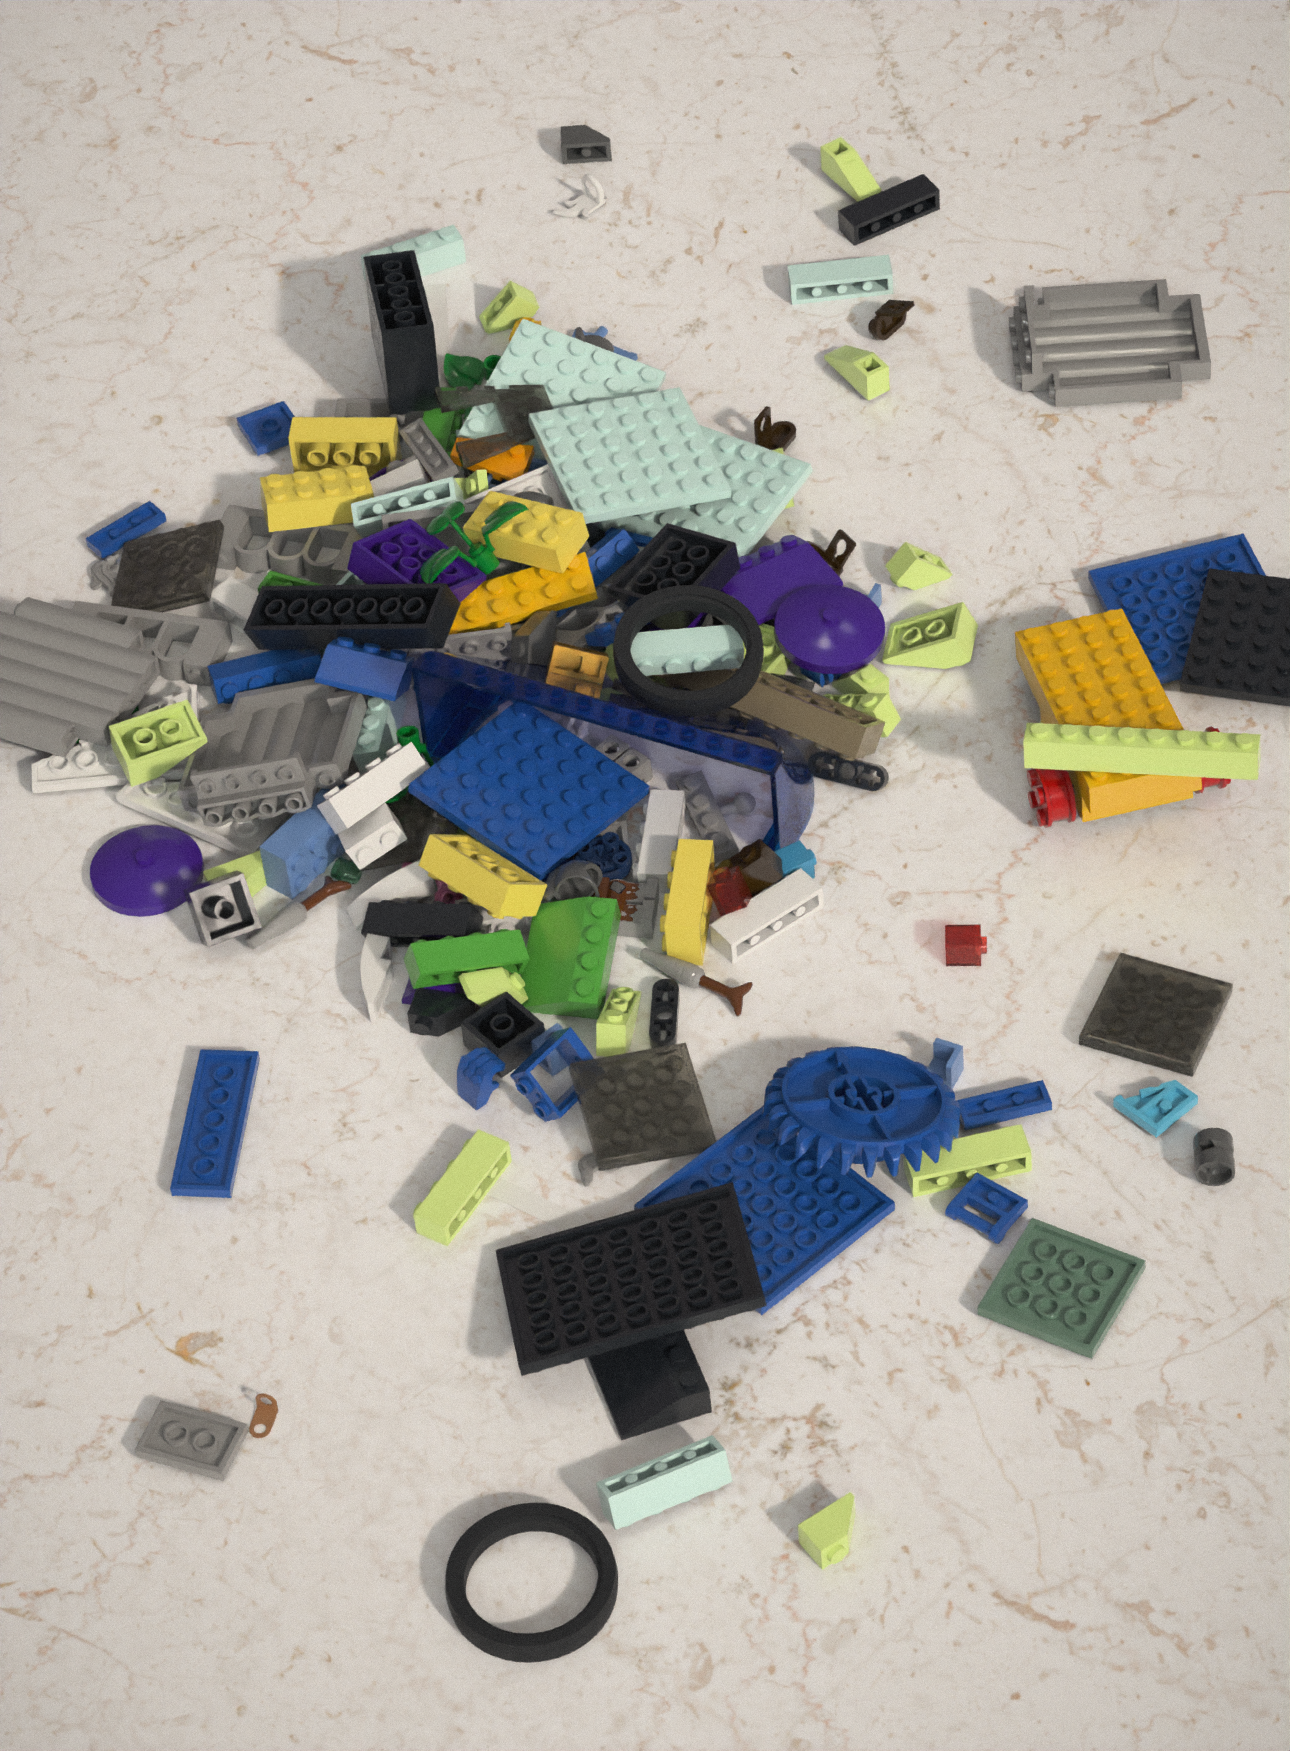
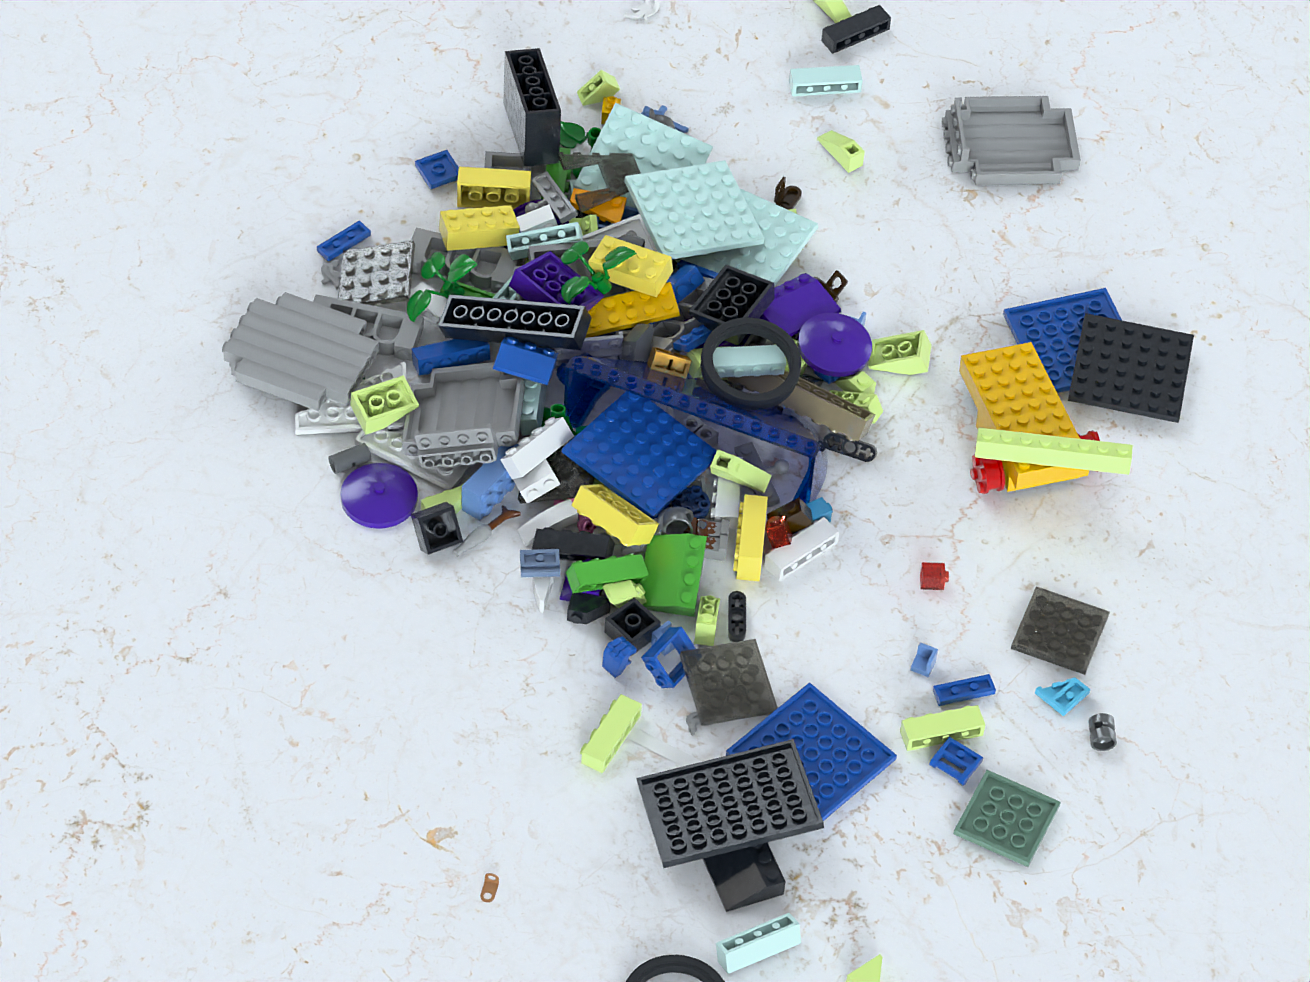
camera: 10 degrees left, 5 degrees up
light grey plate [135,1400,249,1481] -> none
blue plate [170,1049,260,1198] -> none
clear green hose [330,857,362,884] -> none
light aqua brick [361,225,466,281] -> none
piece [640,948,752,1017] -> none
blue gear [763,1046,961,1178] -> none
dark brown bracket [868,300,915,340] -> none
yellowish green slope [885,542,953,590] -> none
none -> dark grey pin [328,443,371,474]
none -> green plant [407,252,478,322]
none -> sand blue plate [520,549,560,577]
none -> yellowish green slope [710,449,772,493]

